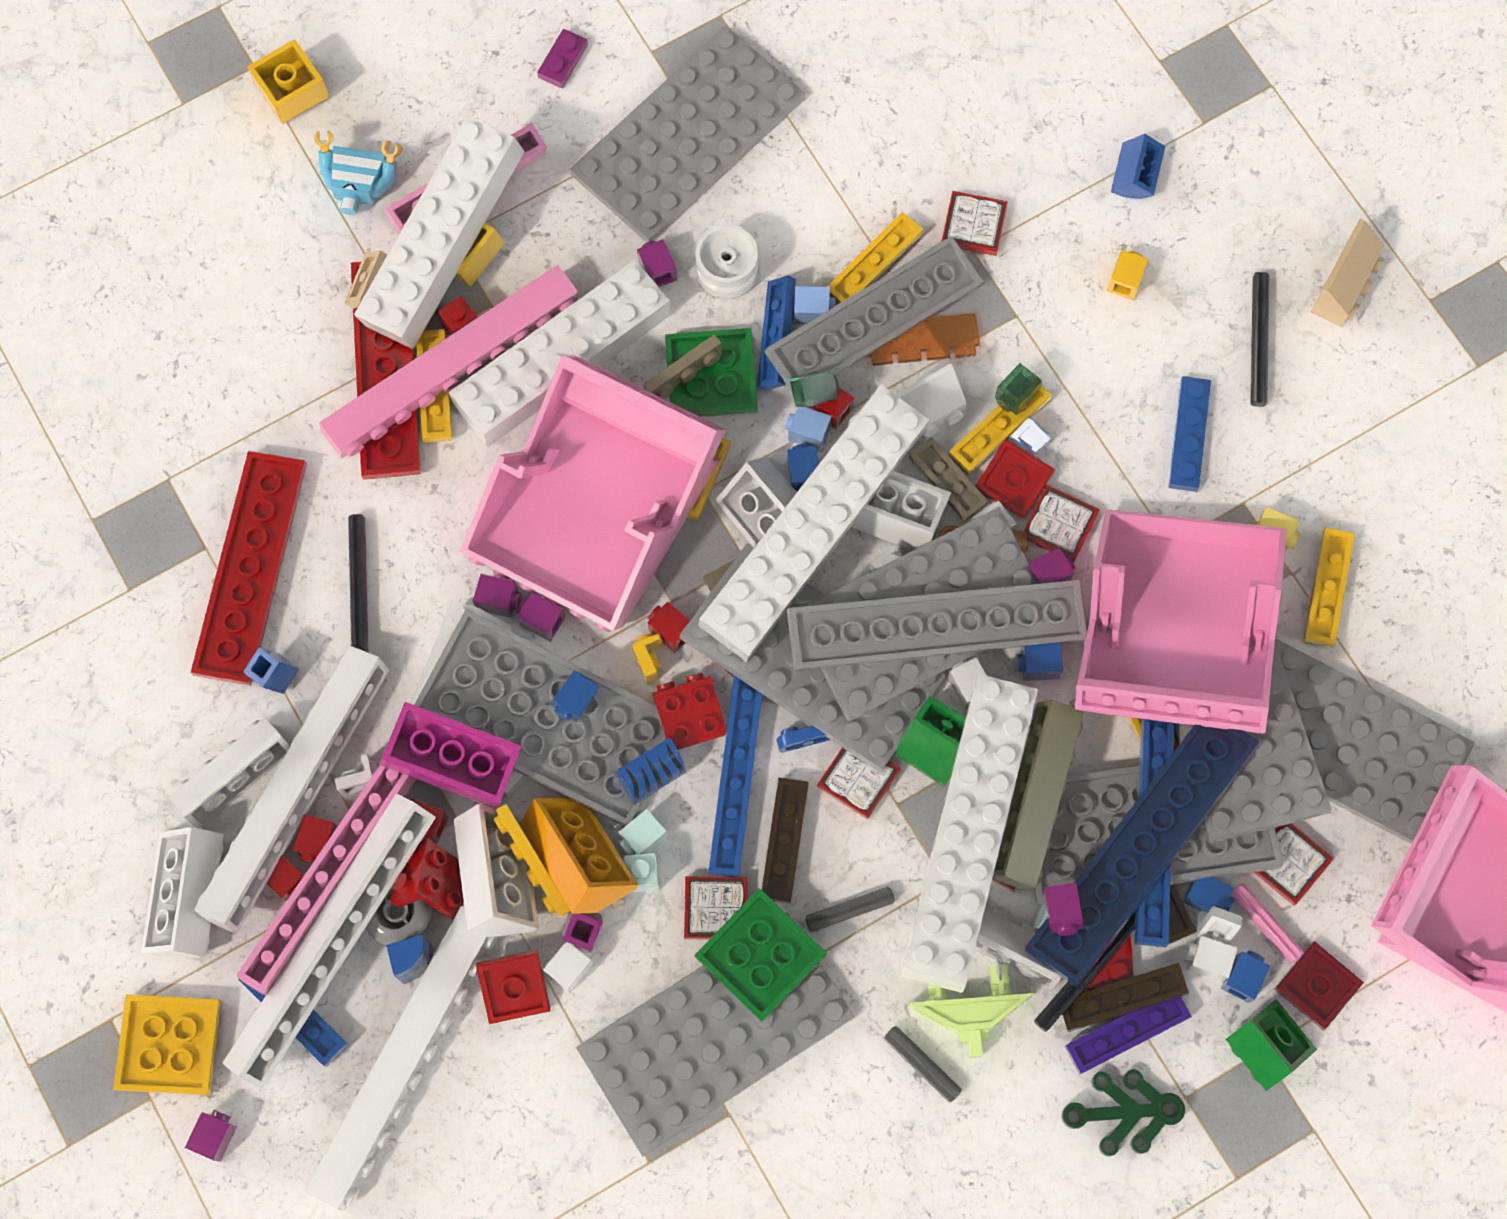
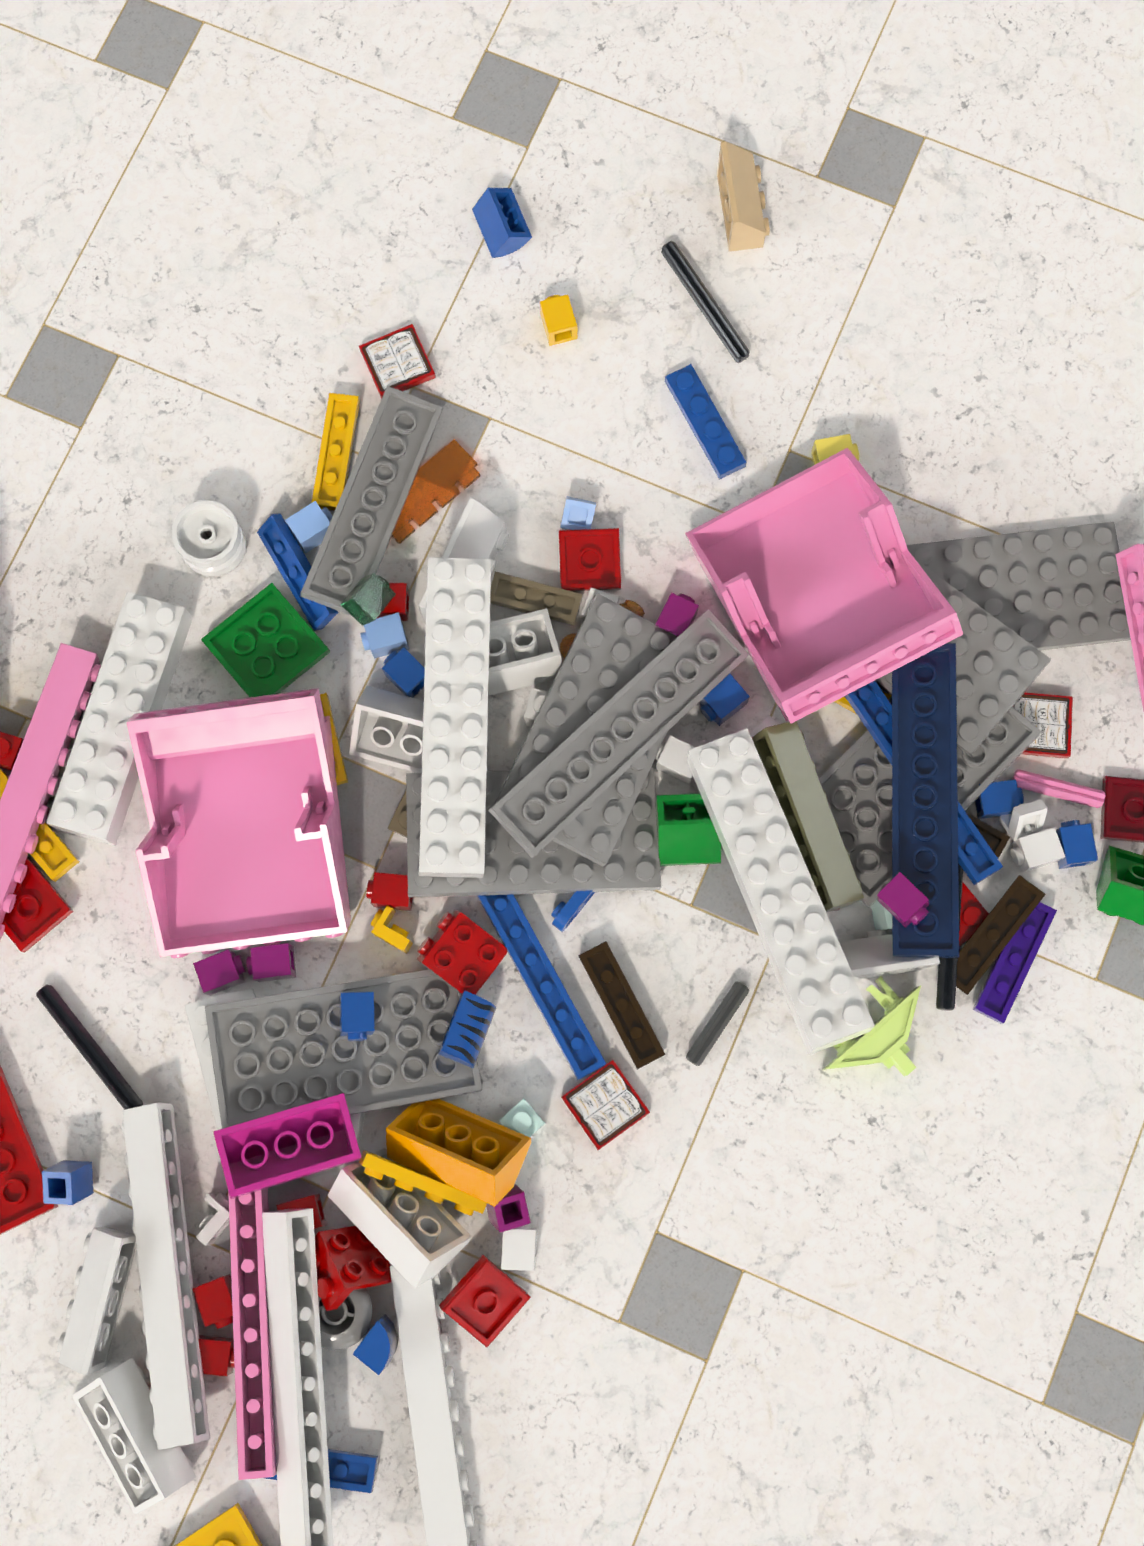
camera: 35 degrees left, 5 degrees up
light grey plate [569,25,805,242] -> none
light grey plate [576,912,855,1157] -> none
light aqua brick [618,809,668,855] -> none
magenta brick [637,239,677,287] -> none
dark tan plate [644,335,722,399] -> none
green plate [694,888,827,1023] -> none
tile [817,748,901,820] -> none
dark grey axle [884,1026,962,1103] -> none
yellow plate [949,376,1052,475] -> none
clear green brick [995,363,1042,416] -> none
tile [1021,485,1100,562] -> none
dark green plant [1061,1069,1185,1157] -> none
yellow plate [1303,527,1355,648] -> none

